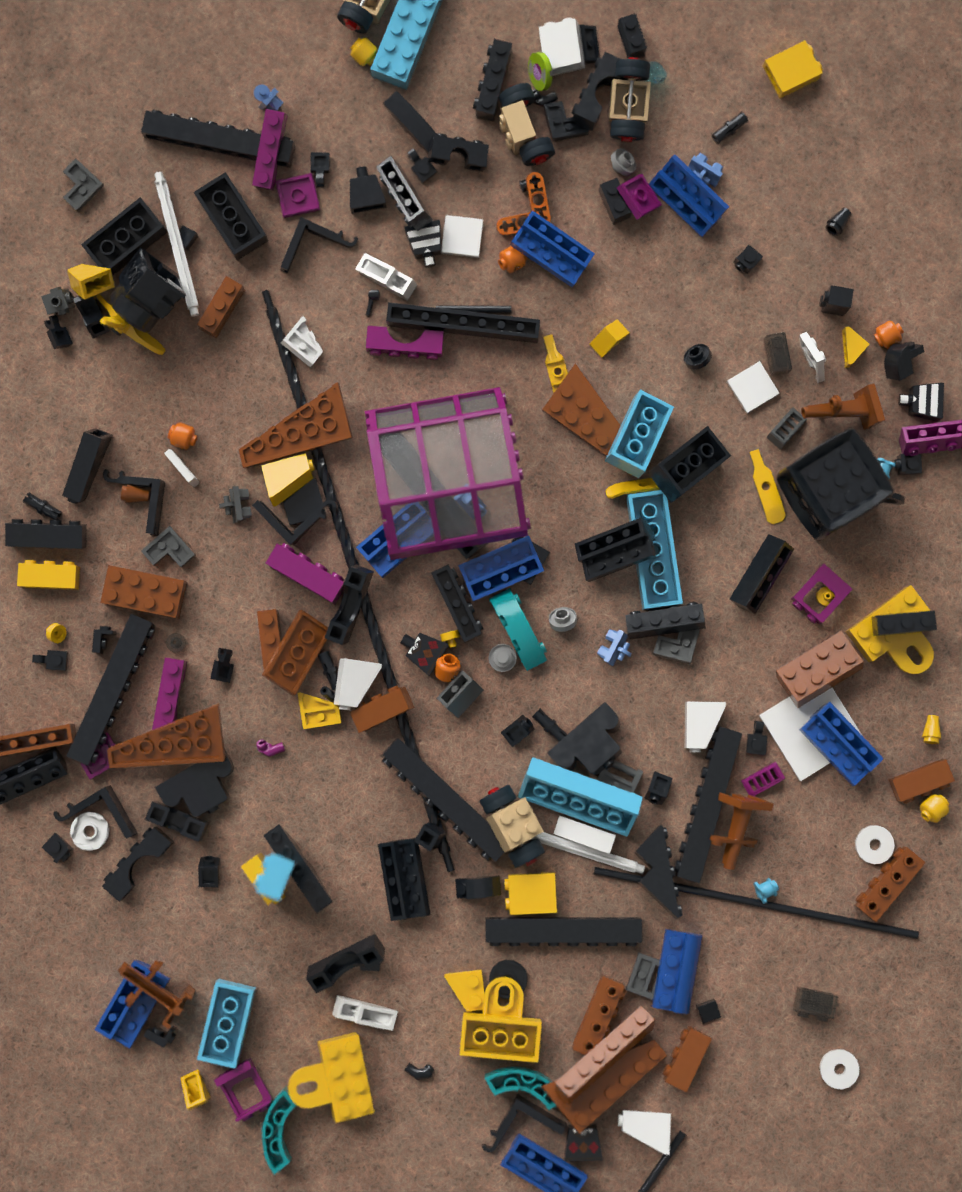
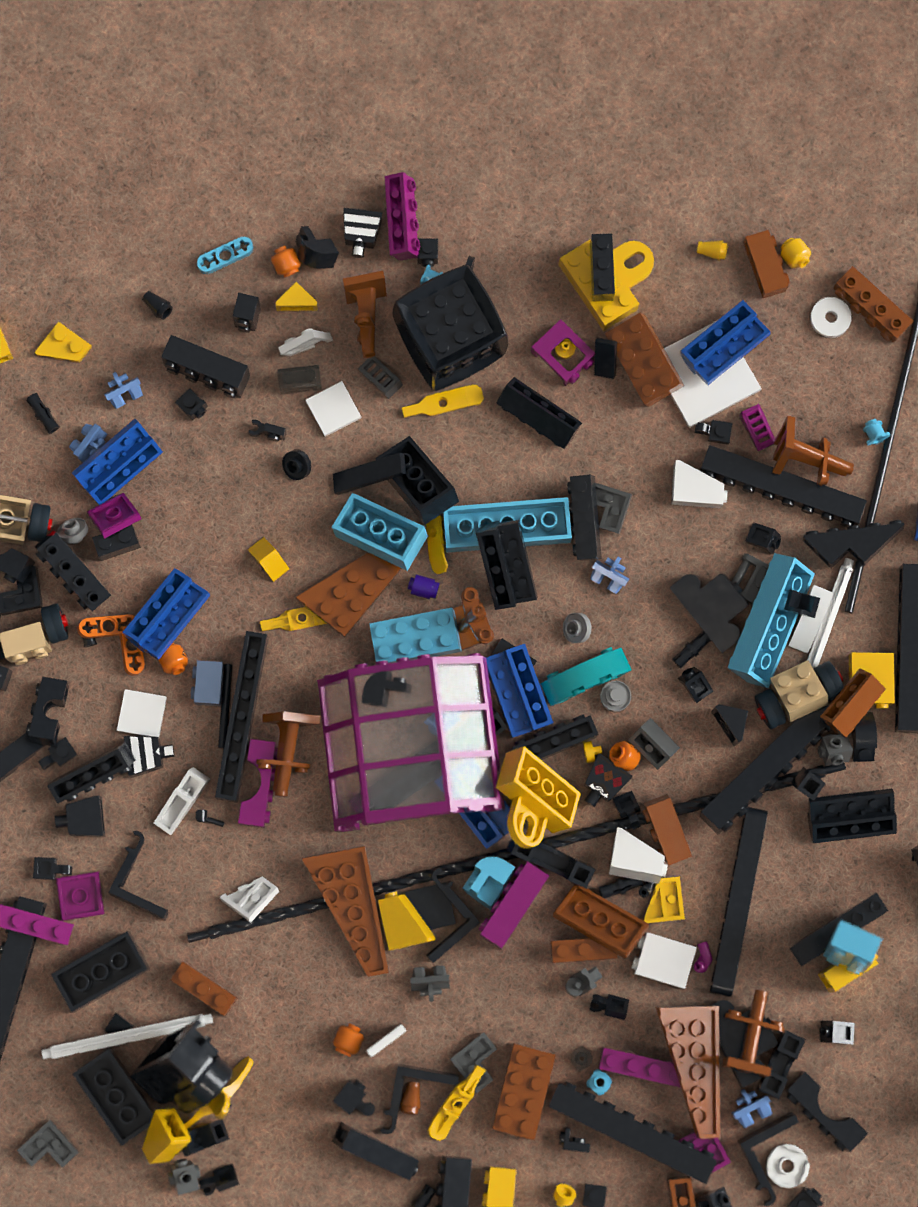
camera: 90 degrees left, 5 degrees down
none -> yellow wing [34,322,92,363]
none -> black brick [34,530,111,612]
none -> medium blue hips [104,372,143,409]
none -> black brick [161,335,250,399]
none -> sand blue brick [191,660,224,706]
none -> medium azure beam [197,237,253,274]
none -> black plate [249,420,287,442]
none -> dark orange piece [256,711,321,797]
none -> black tile [333,453,406,495]
none -> black brick [333,1079,375,1116]
none -> black brick [361,671,412,708]
none -> medium azure brick [369,608,462,663]
none -> dark purple brick [408,574,440,600]
none -> yellow piece [428,1065,486,1141]
none -> dark orange piece [453,587,494,650]
none -> medium azure brick [463,857,515,910]
none -> yellow brick [496,747,581,848]
none -> dark grey hips [565,966,602,997]
none -> medium azure brick [586,1069,612,1095]
none -> black tile [594,338,617,379]
none -> black plate [612,791,641,830]
none -> white brick [631,932,697,989]
none -> black beam [710,806,768,997]
none -> black slope [711,704,748,746]
none -> dark orange piece [721,989,785,1078]
none -> medium blue hips [731,1089,772,1128]
none -> black panel [784,589,820,618]
none -> dark grey brick [818,734,853,766]
none -> dark orange brick [820,668,886,738]

